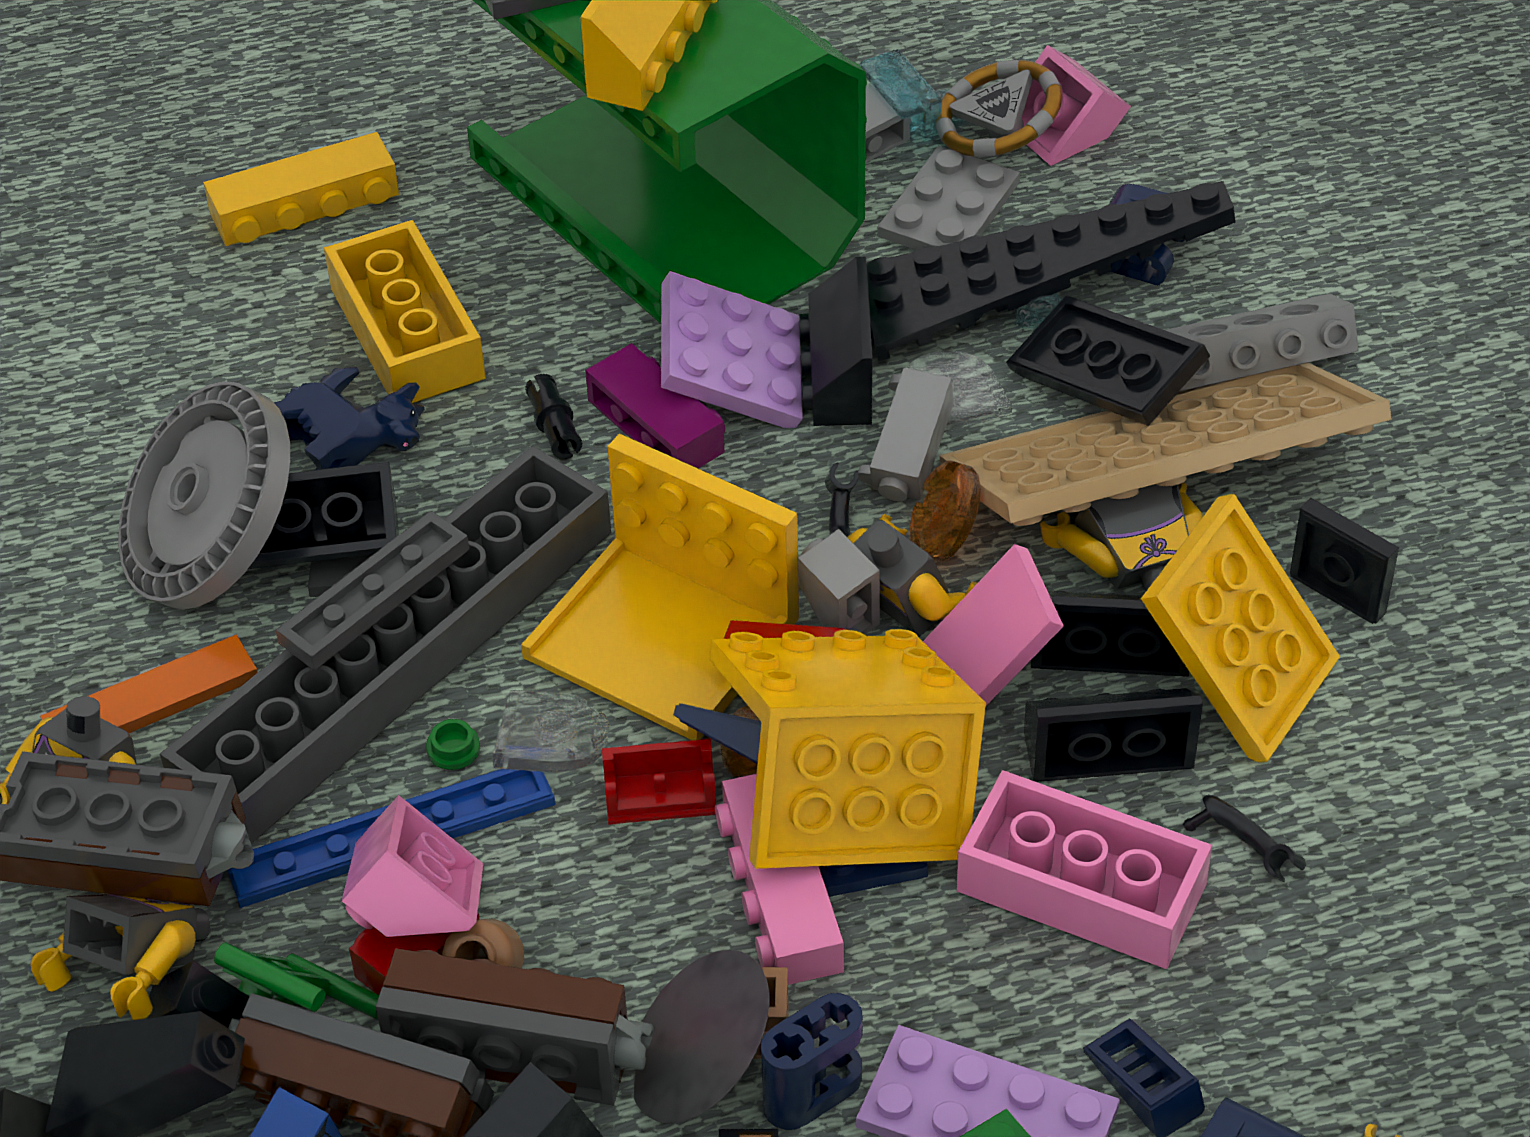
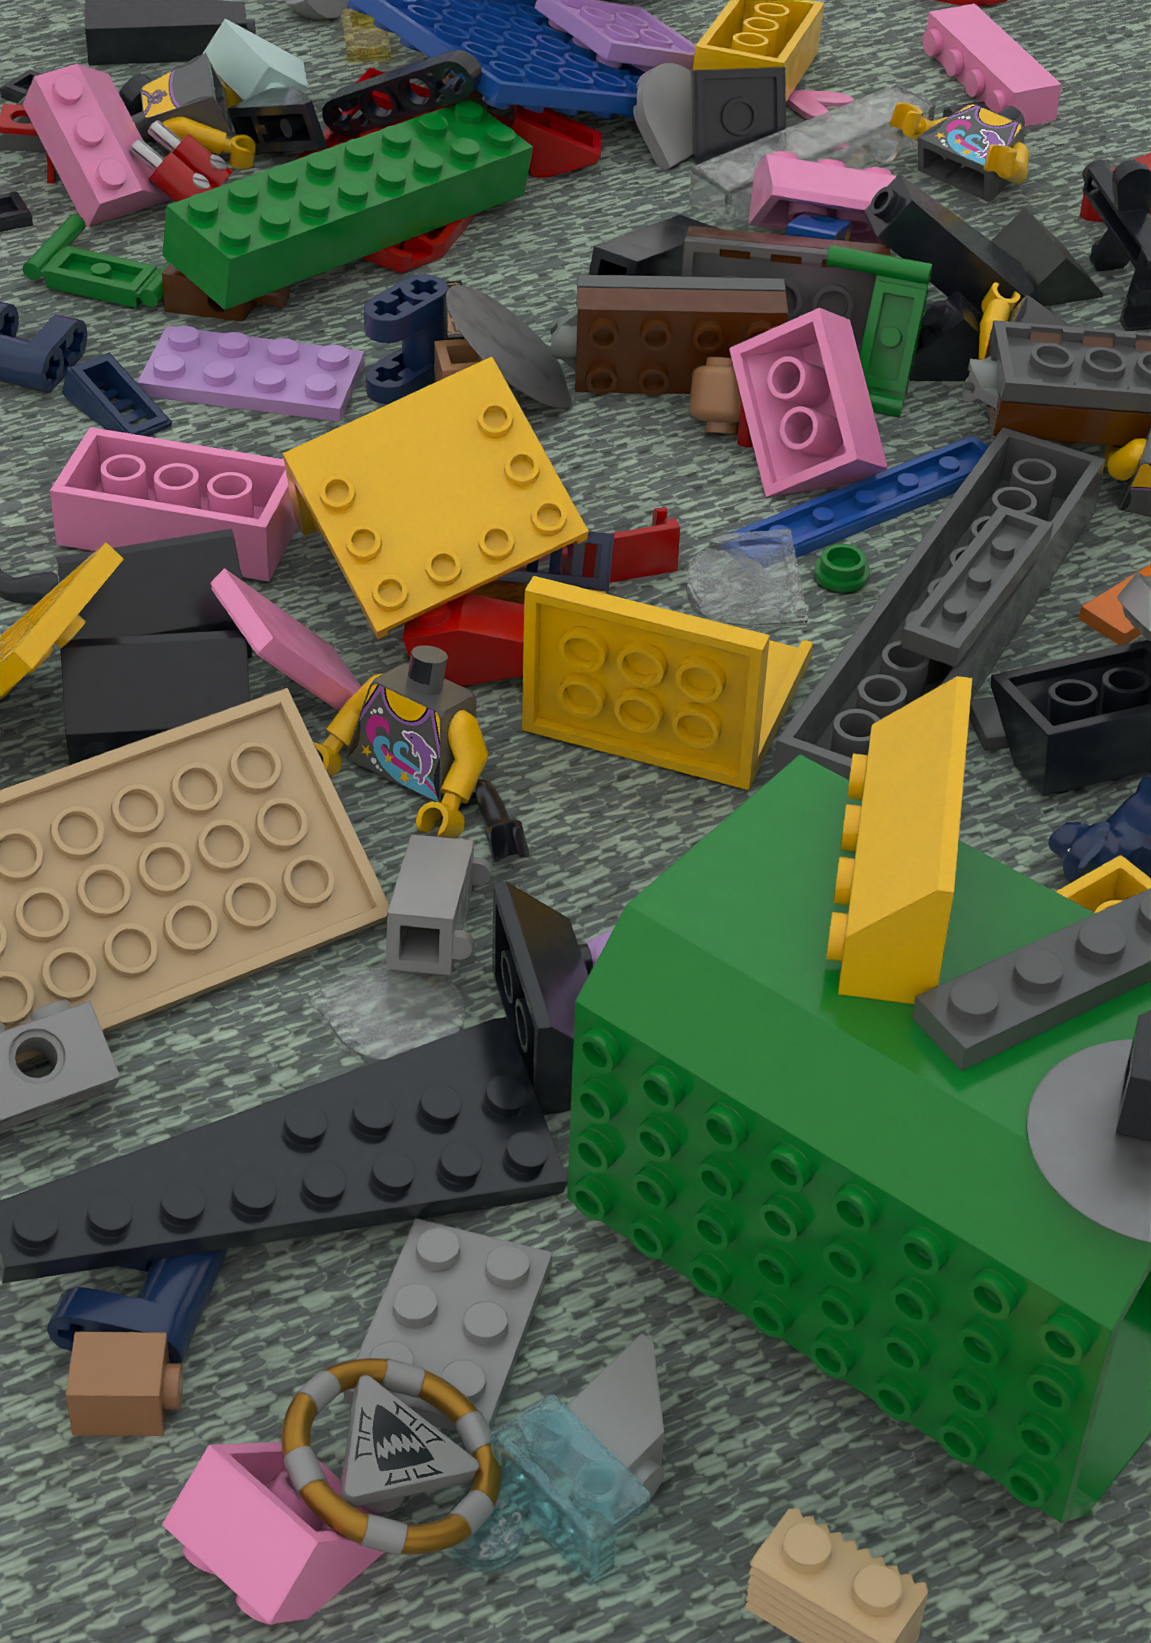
camera: 165 degrees right, 5 degrees down
light grey slope [798,529,880,634] -> none
clear orange tile [910,460,981,563] -> none
black tile [1006,295,1210,426] -> none
none -> medium nougat brick [66,1332,183,1436]

